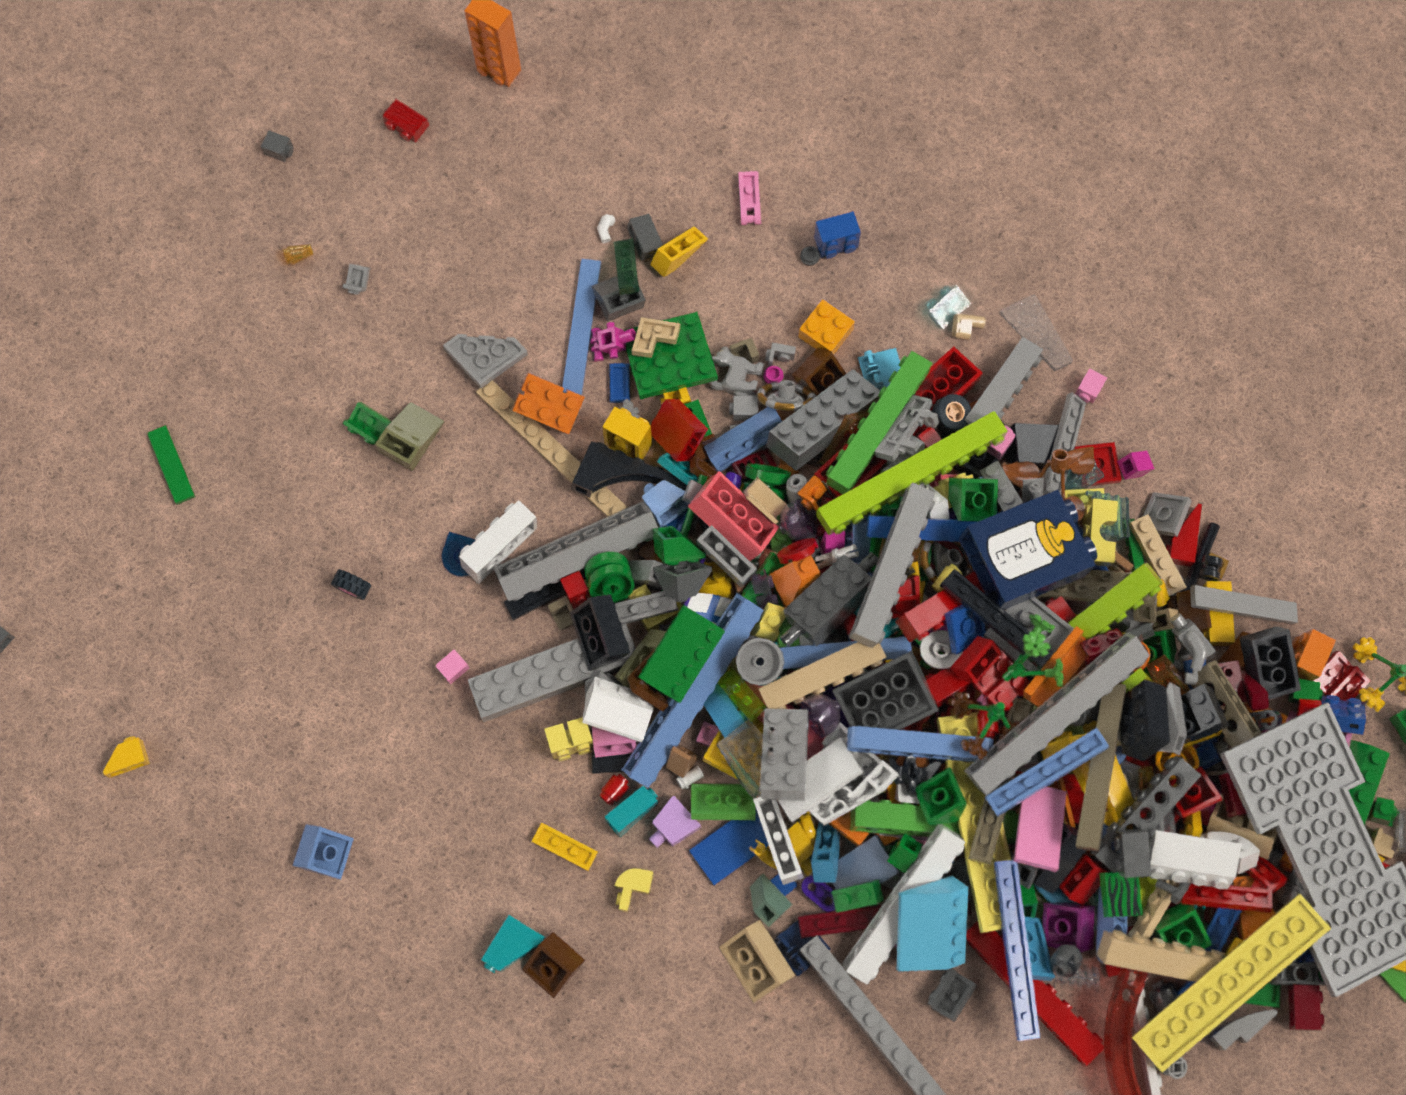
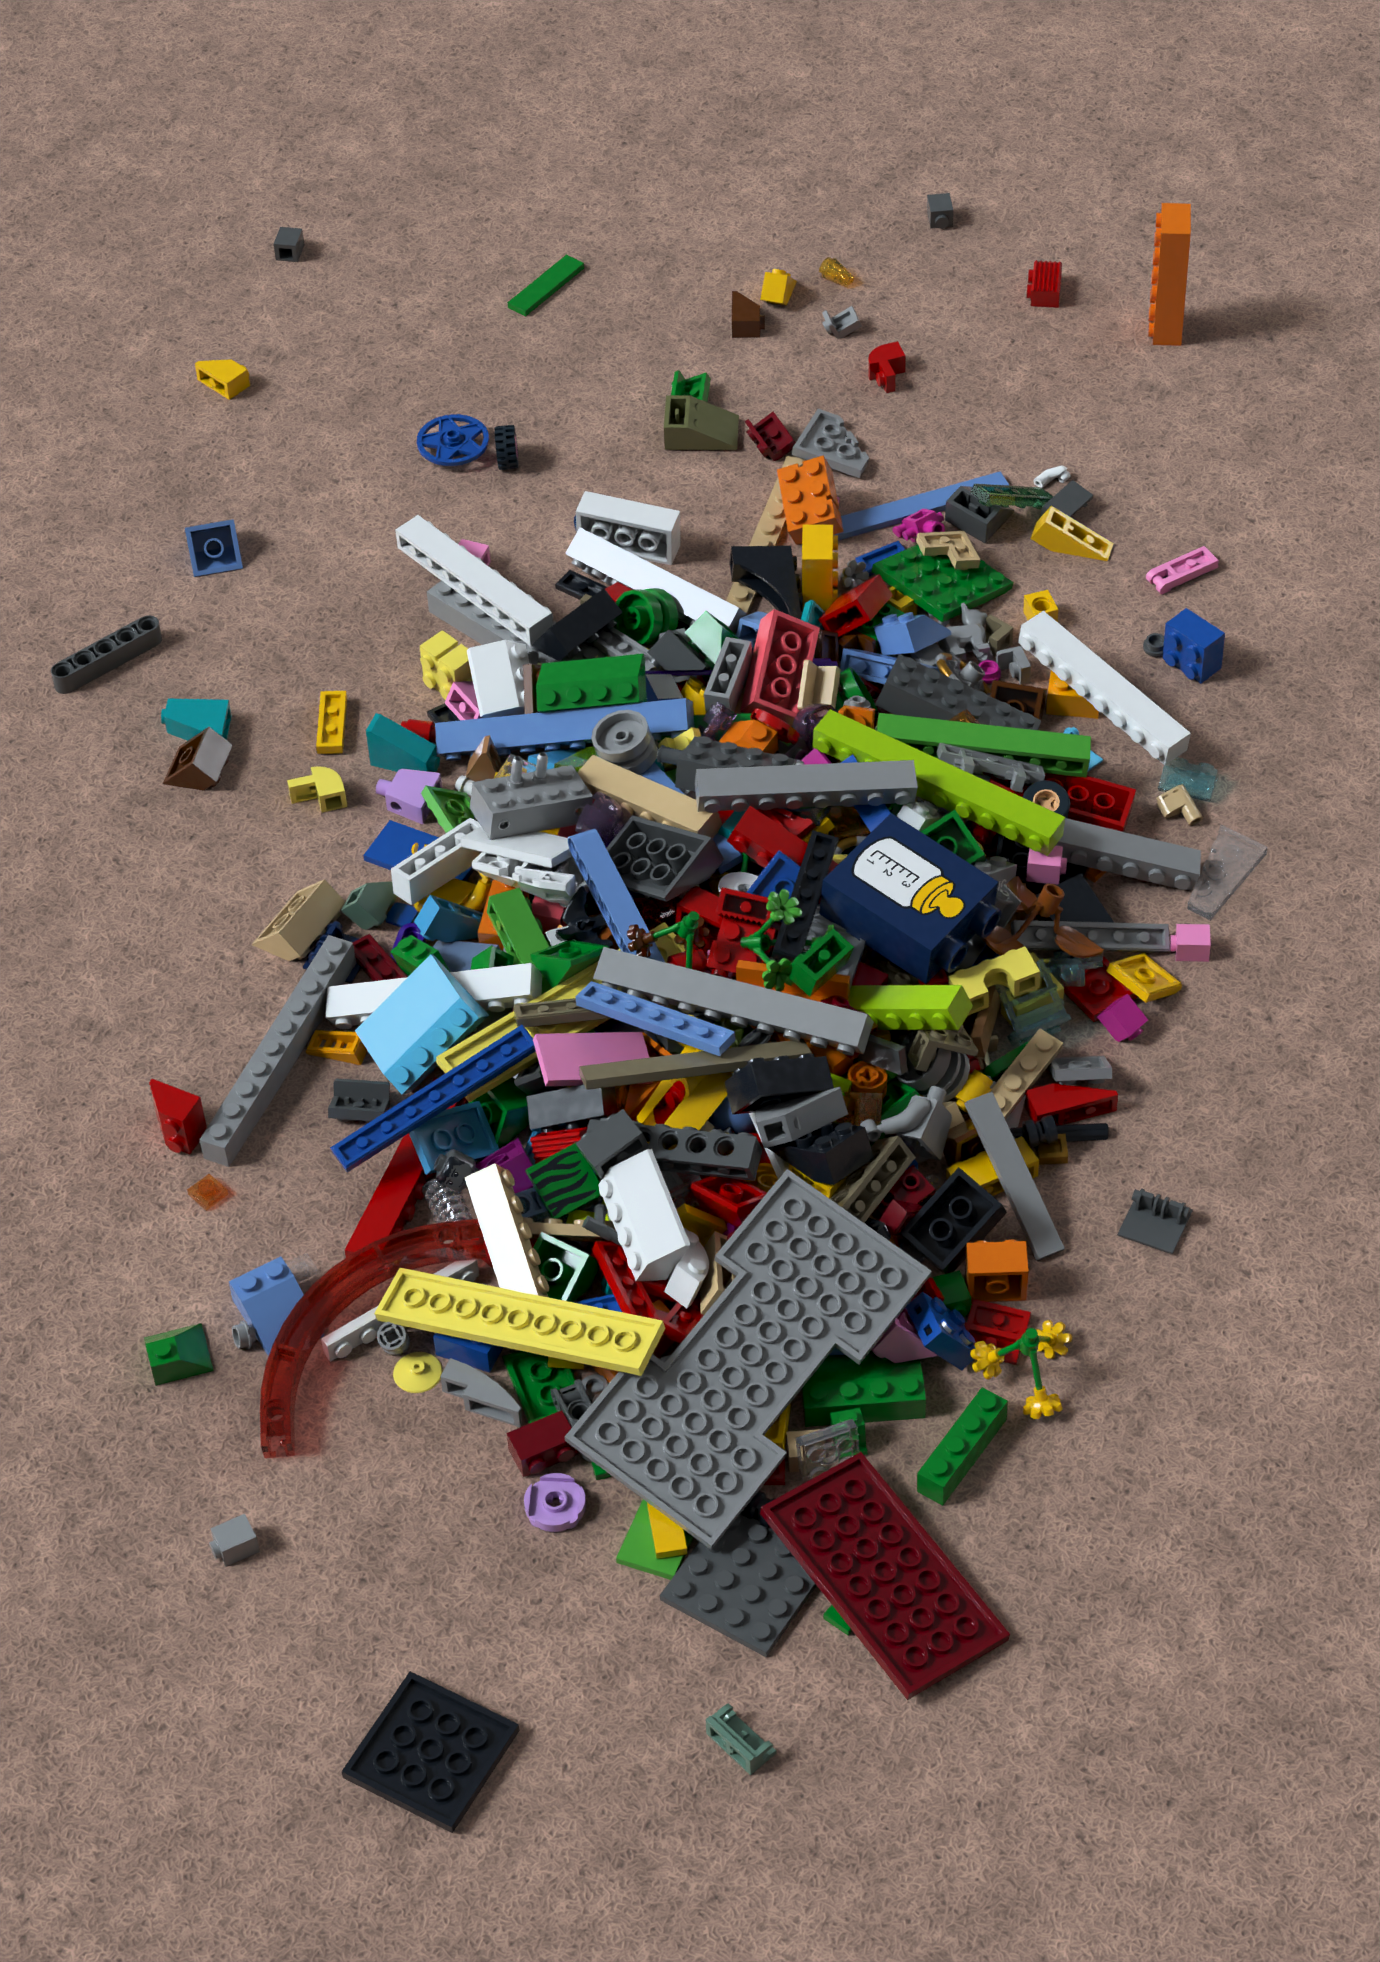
camera: 65 degrees right, 25 degrees down
none -> dark grey beam [51,615,162,694]
none -> light orange slope [306,1030,368,1065]
none -> light yellow piece [393,1352,443,1393]
none -> white brick [395,515,553,646]
none -> blue wheel [417,414,489,466]
none -> lavender plate [524,1473,586,1532]
none -> reddish brown slope [732,291,765,338]
none -> dark red bracket [745,411,796,461]
none -> yellow slope [760,269,797,306]
none -> green brick [789,928,854,997]
none -> red brick [868,341,906,393]
none -> medium blue slope [873,612,952,655]
none -> white brick [1018,611,1191,765]
none -> yellow brick [1023,590,1059,622]
none -> yellow plate [1106,953,1182,1003]
none -> dark grey hinge [1117,1188,1193,1254]

